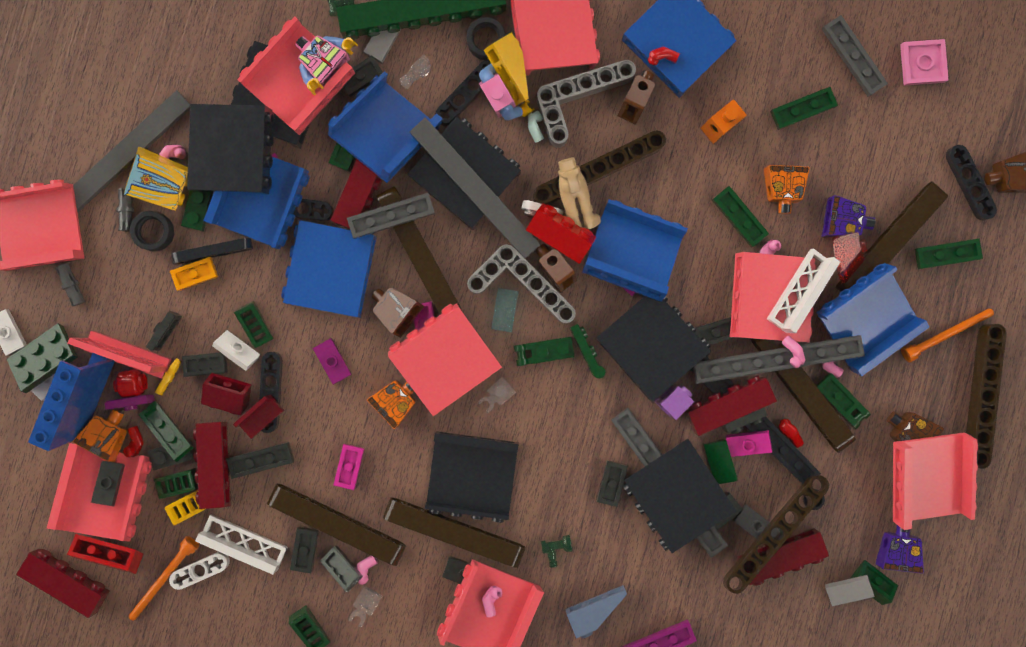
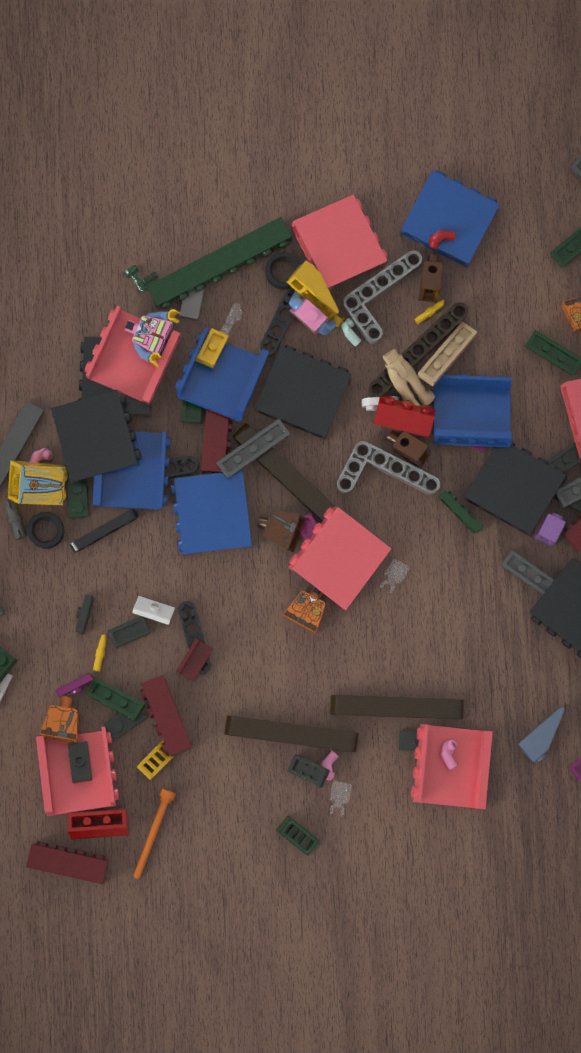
camera: 25 degrees left, 5 degrees down
blue panel [28,353,115,451] -> none
coral fence [67,331,172,379] -> none
red head [113,369,148,398] -> none
red arm [123,426,144,458] -> none
dark green slope [154,468,198,499] -> none
white beam [169,552,230,590] -> none
light orange plate [170,257,218,291] -> none
white fence [195,514,288,575] -> none
dark red brick [201,373,252,416] -> none
pearl dark grey plate [226,442,294,479] -> none
dark green slope [234,301,274,348] -> none
pearl dark grey plate [290,527,319,574] -> none
magenta plate [312,338,352,385] -> none
dark pink plate [333,444,365,490] -> none
pearl dark grey plate [343,55,383,97] -> none
dark grey tile [409,117,540,258] -> none
black panel [425,431,519,523] -> none
clear light blue tile [491,288,519,332] -> none
dark green plate [514,337,574,366] -> none
clear green piece [541,535,572,568] -> none
pearl dark grey plate [596,460,628,507] -> none
orange torso [700,99,747,144] -> none
none -> yellow plate [196,328,229,369]
none -> yellow piece [414,300,444,325]
none -> tan plate [418,322,478,386]

